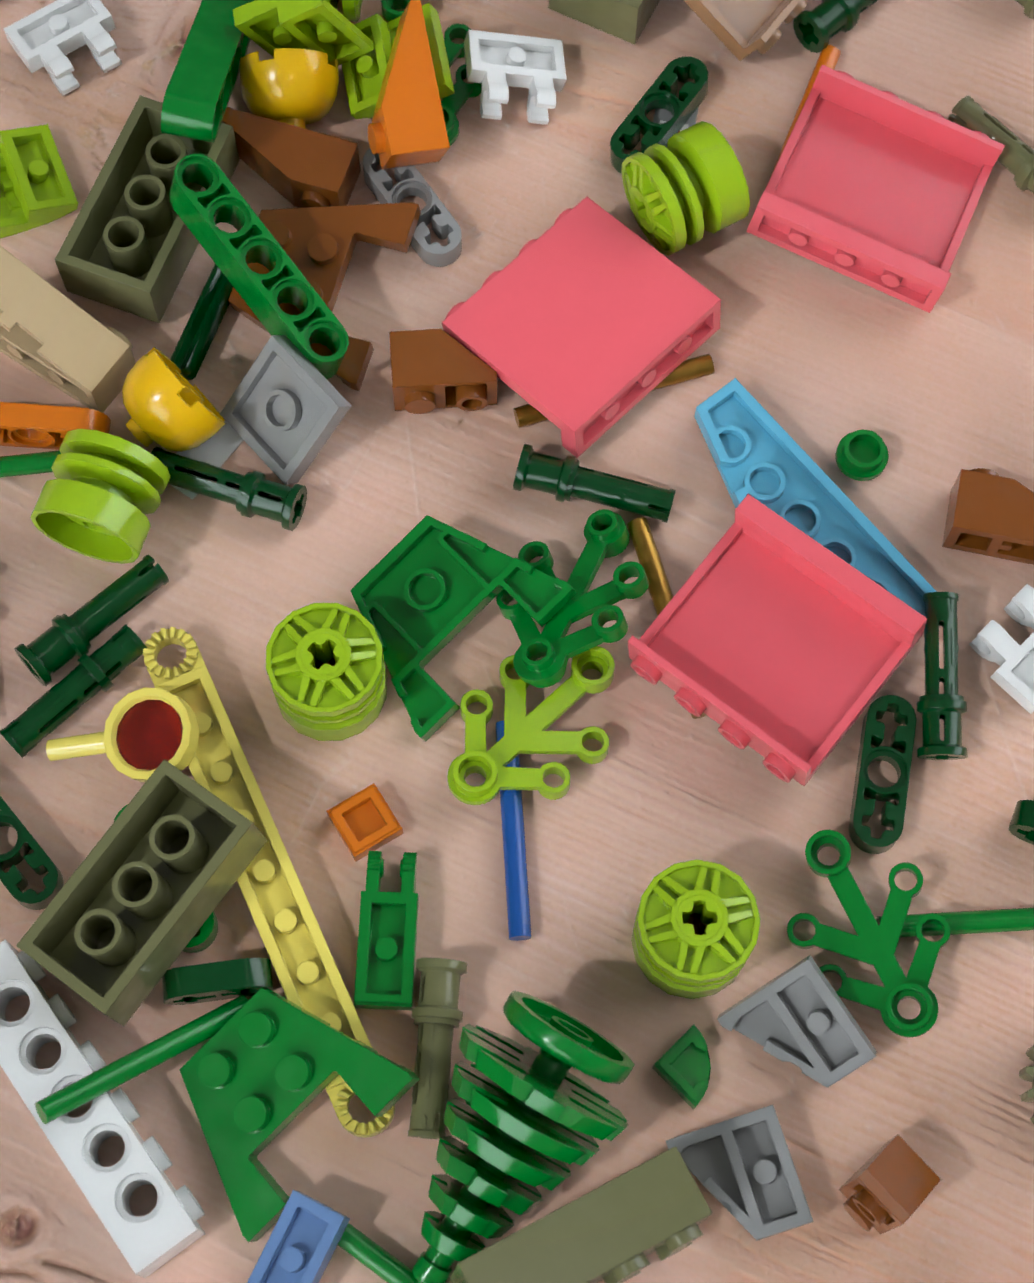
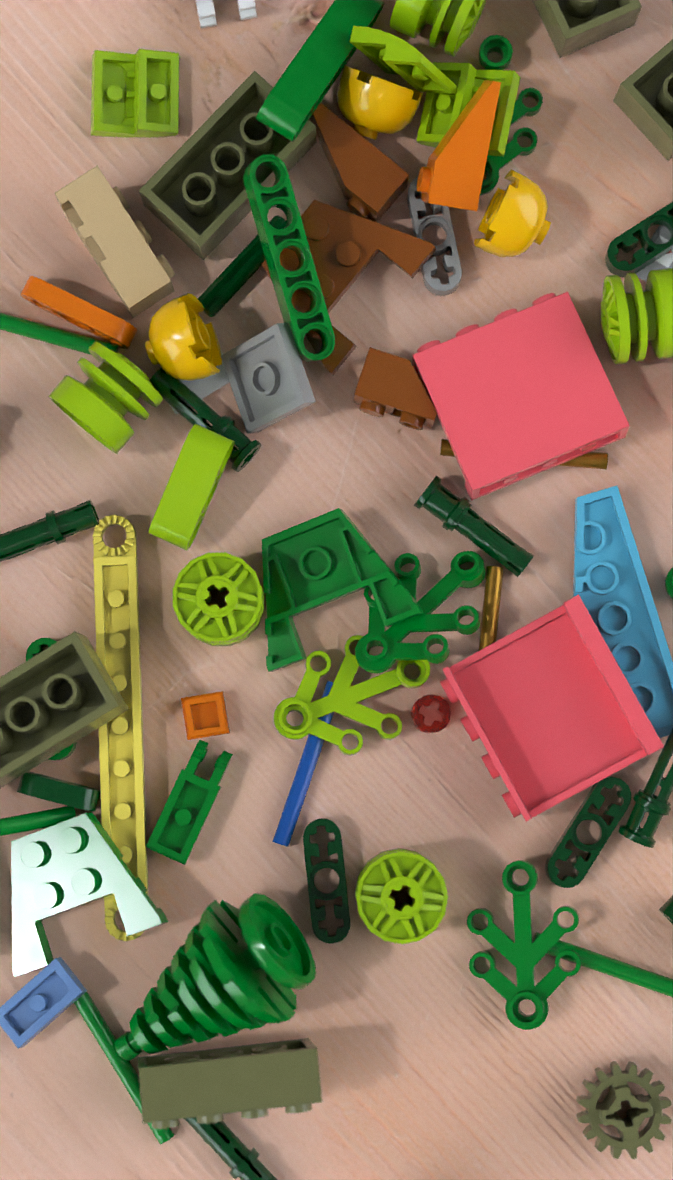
camera: 20 degrees right, 15 degrees up
dark green pin [14,555,169,687] -> none
piece [46,687,200,782] -> none
olive pin [408,958,467,1139] -> none
white plate [464,30,567,125] -> none
green tile [652,1024,711,1110] -> none
light grey wing [666,1105,814,1241] -> none
light grey wing [717,955,877,1088] -> none
dark orange slope [839,1135,941,1234] -> none
none -> lime beam [149,424,235,551]
none -> dark green beam [303,818,350,944]
none -> clear red bush [411,694,451,734]
none -> yellow cylinder [474,169,551,257]

